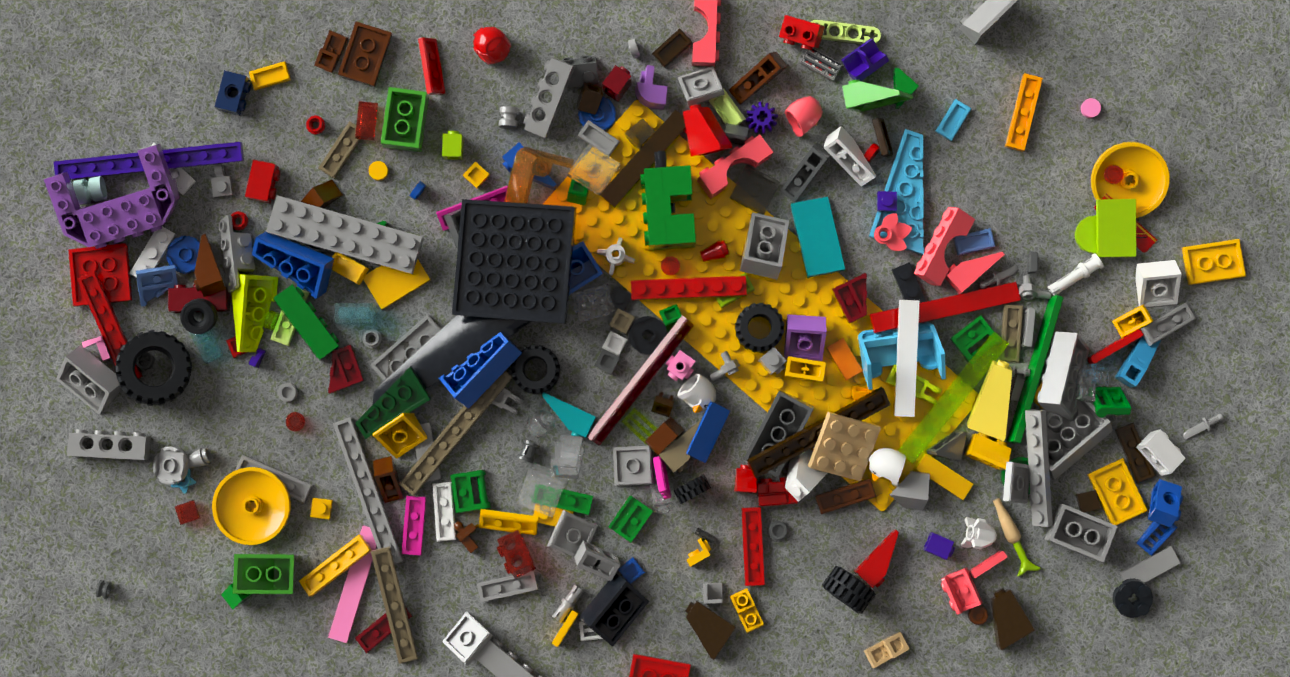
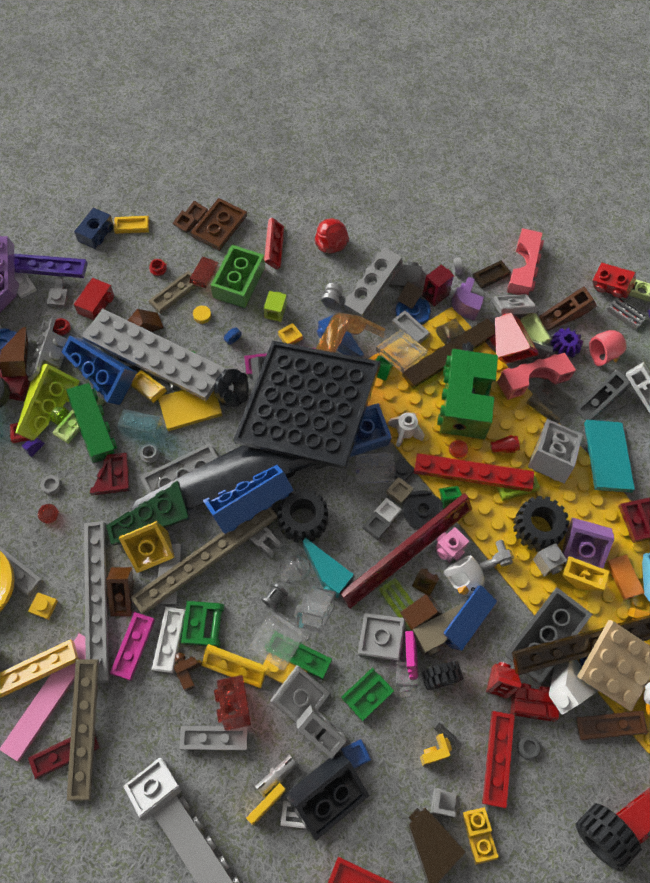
camera: 10 degrees right, 20 degrees down
none -> black plate [214,369,249,407]

